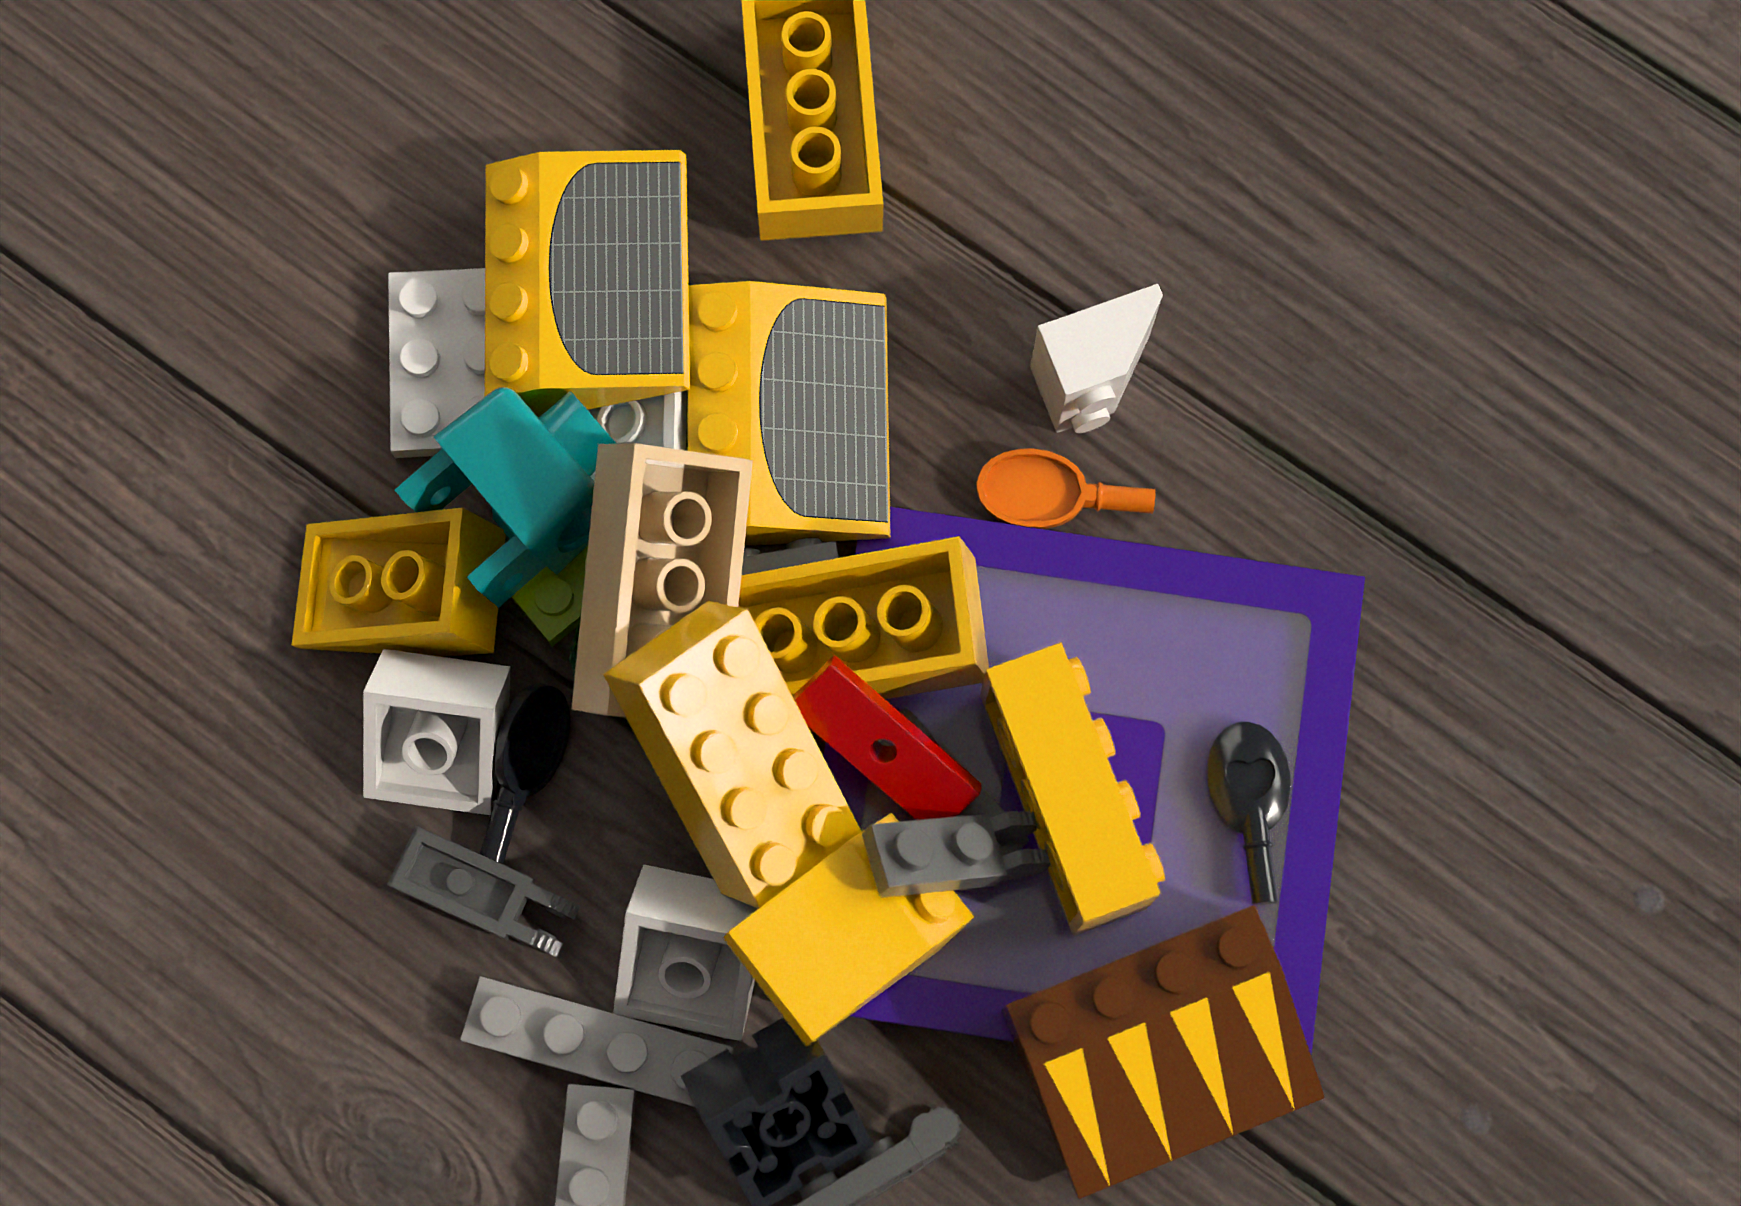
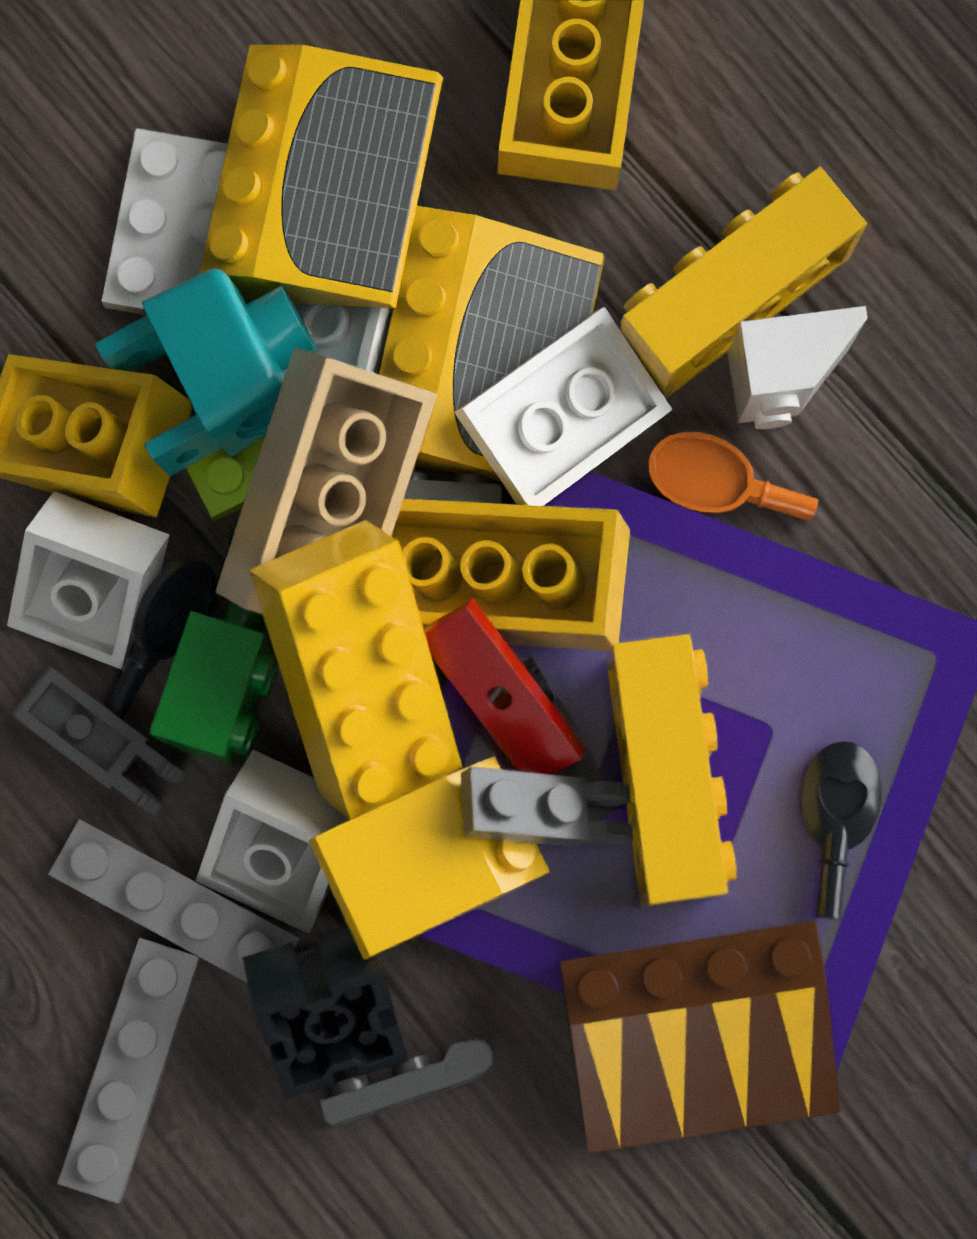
camera: 10 degrees right, 5 degrees up
none -> green brick [150,601,279,768]
none -> white plate [454,307,673,506]
none -> yellow brick [620,166,868,399]

